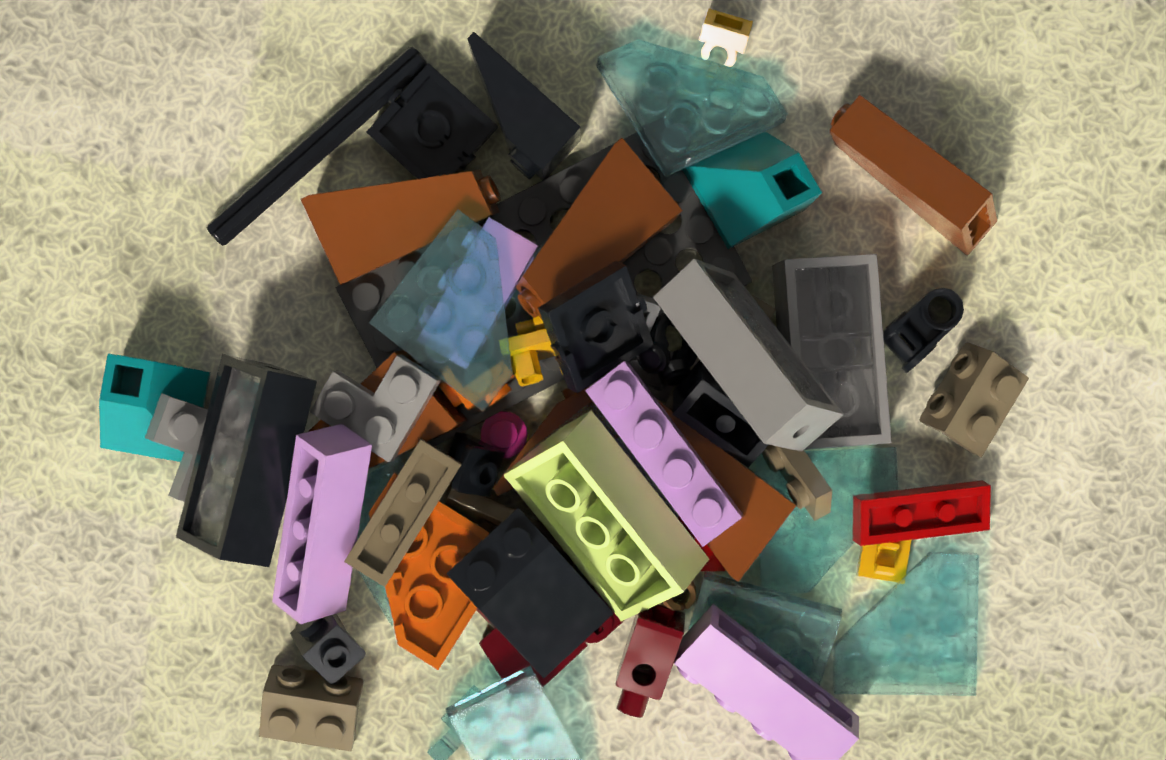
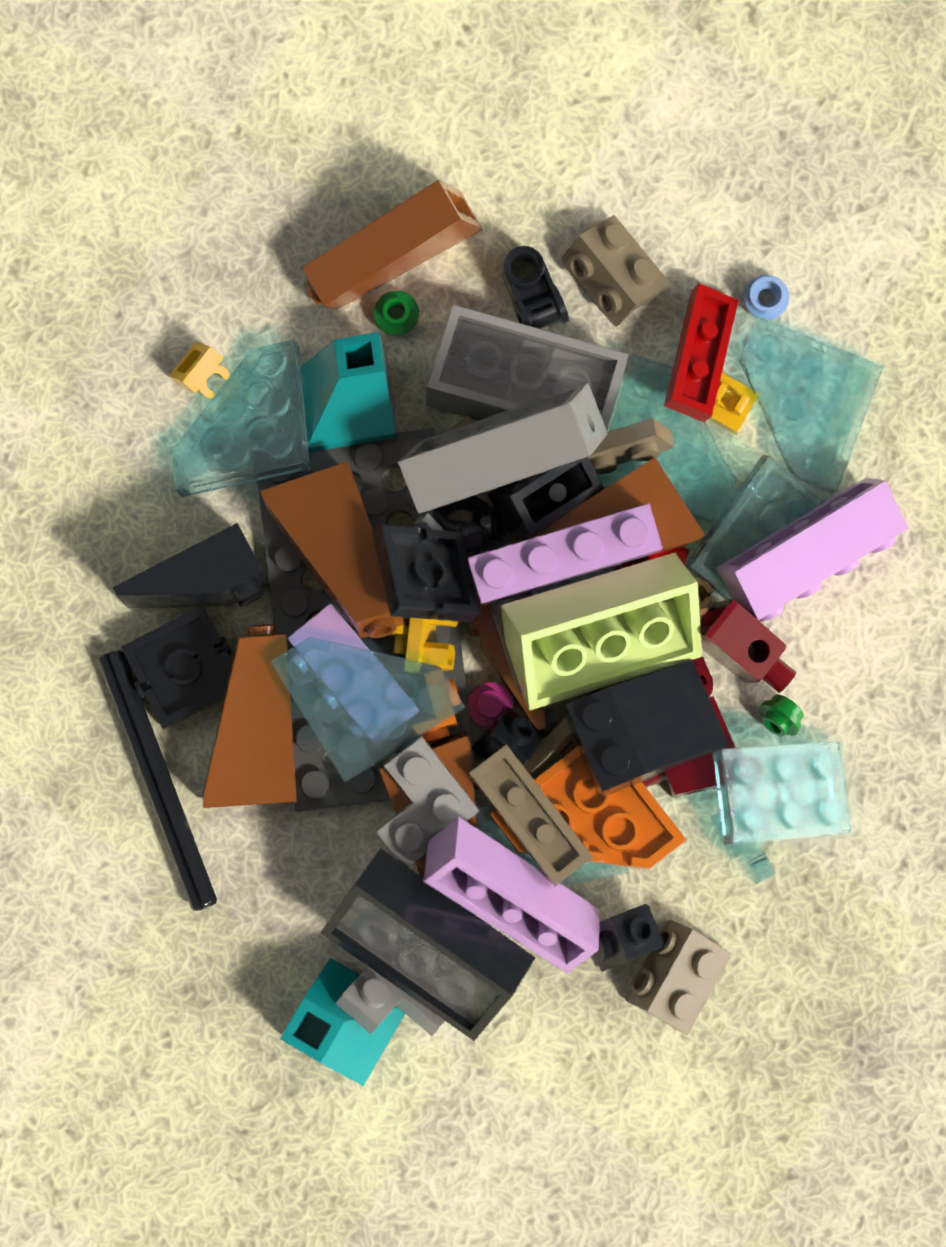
camera: 70 degrees left, 5 degrees down
none -> green plate [374,291,419,336]
none -> light blue plate [744,275,789,320]
none -> green plate [759,694,804,736]

